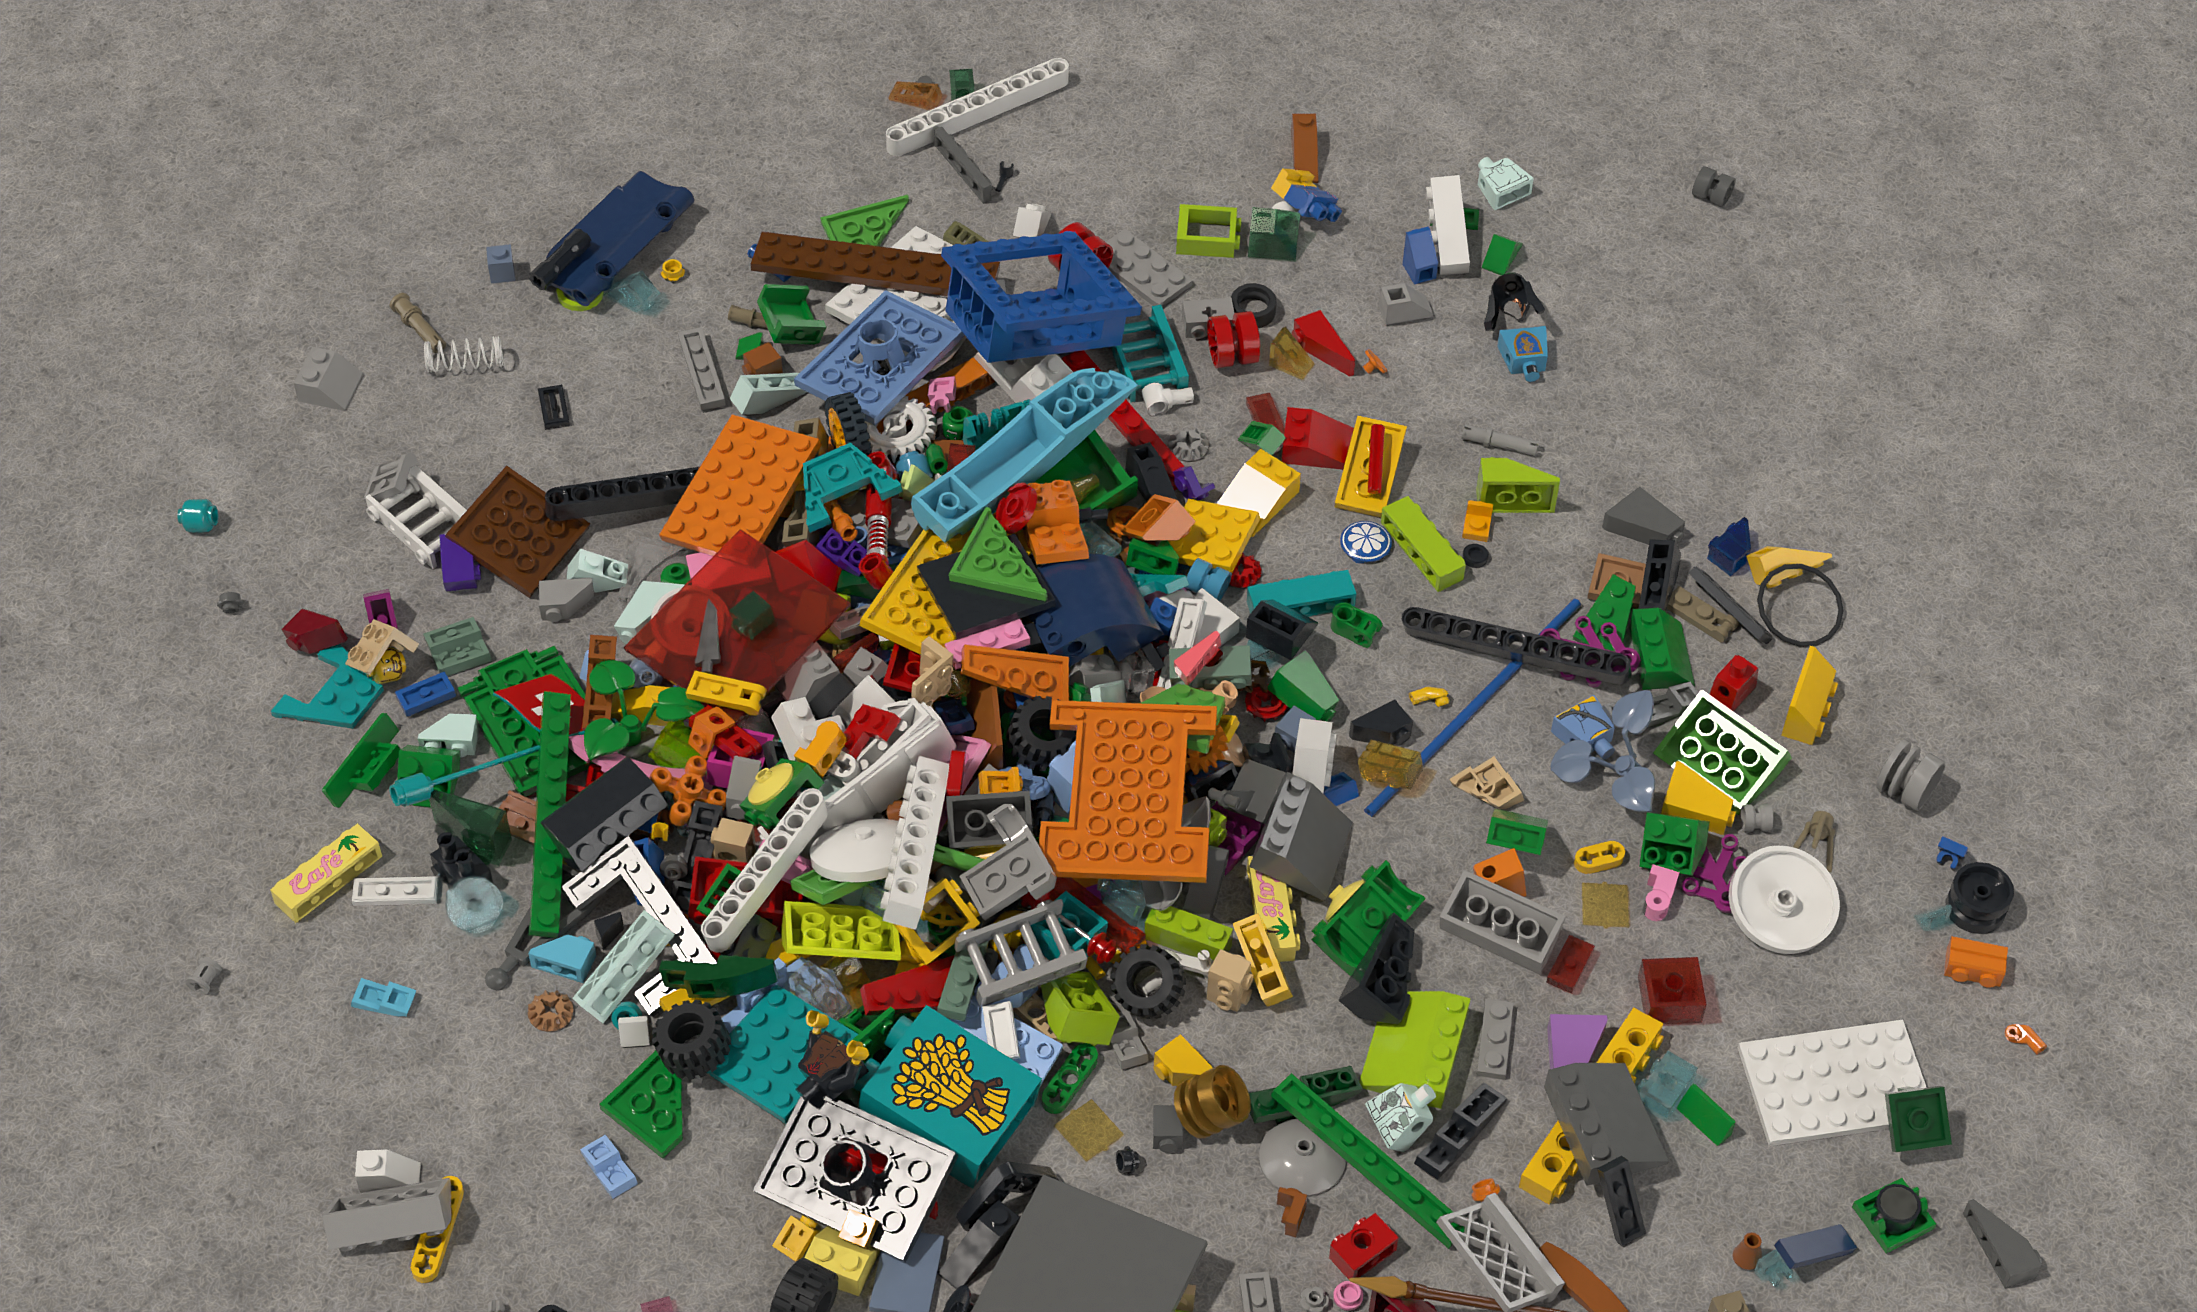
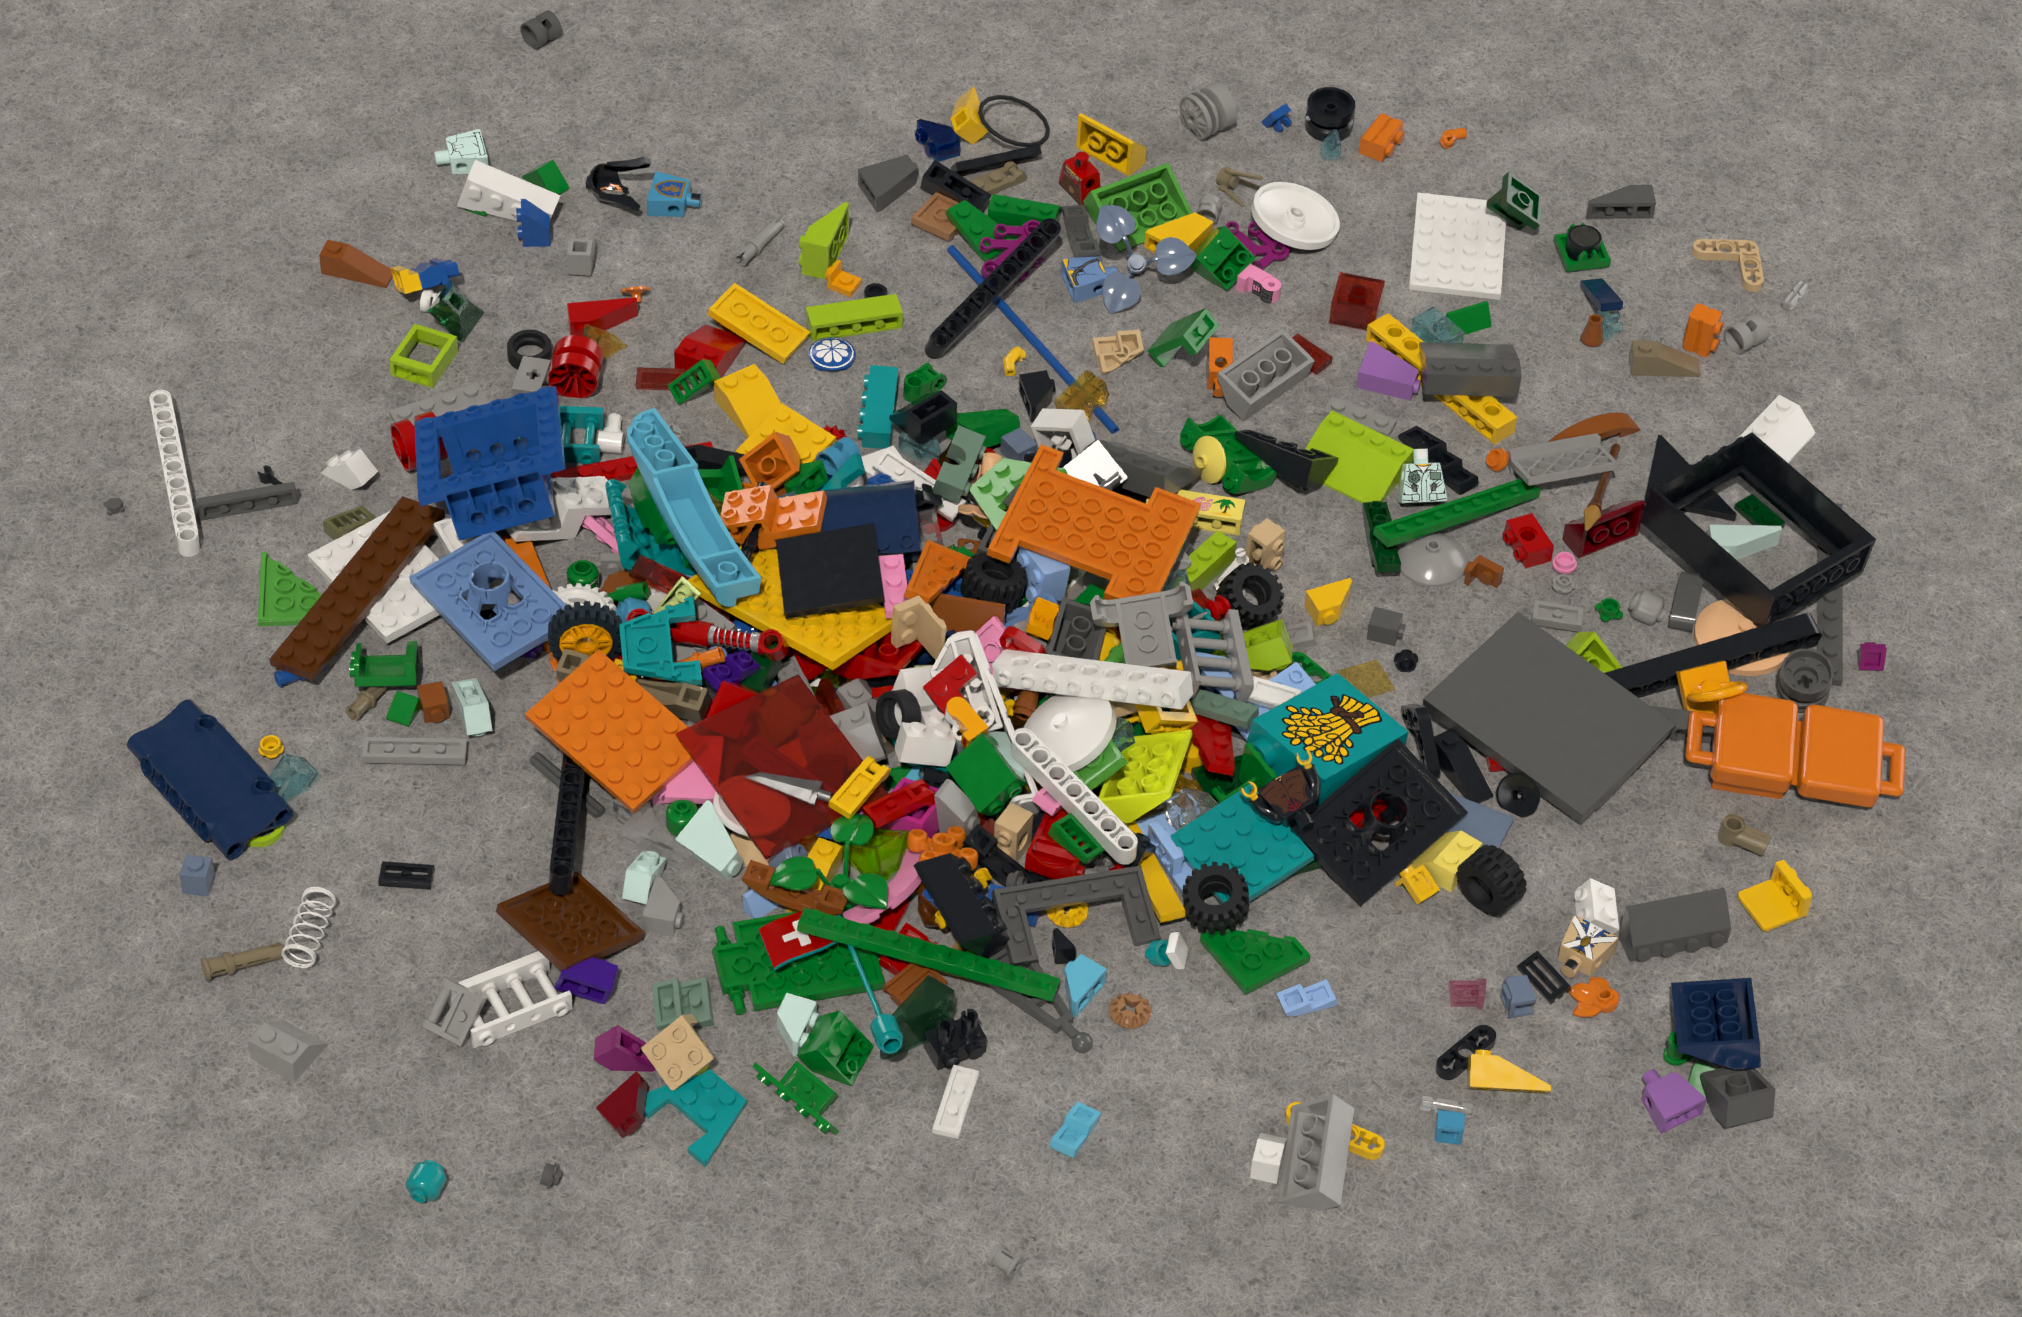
camera: 75 degrees left, 5 degrees down
light yellow brick [270,823,382,923] -> none
blue plate [395,672,456,717] -> none
clear light blue plate [445,876,503,933] -> none
black axle [529,229,592,290] -> none
light aqua fence [572,910,675,1023] -> none
dark green slope [659,955,779,998] -> none
orange bracket [688,707,735,759] -> none
clear green brick [729,591,775,640] -> none
light yellow dish [748,763,794,805] -> none
plate [838,1209,879,1249] -> none
clear orange slope [888,81,943,110] -> none
bright pink plate [928,376,957,414] -> none
clear green brick [949,69,974,101] -> none
bright green tile [949,507,1047,601] -> none
red tile [995,483,1037,534] -> none
light aqua slope [1090,680,1127,703] -> none
dark purple bracket [1173,466,1215,500] -> none
coral slope [1174,631,1221,685] -> none
pearl gold wheel [1174,1065,1251,1138] -> none
yellow slope [1232,913,1293,1007] -> none
red axle [1368,424,1385,495] -> none
yellow beam [1574,841,1625,874] -> none
clear yellow piece [1582,882,1629,929] -> none
black plate [1597,1155,1646,1246] -> none

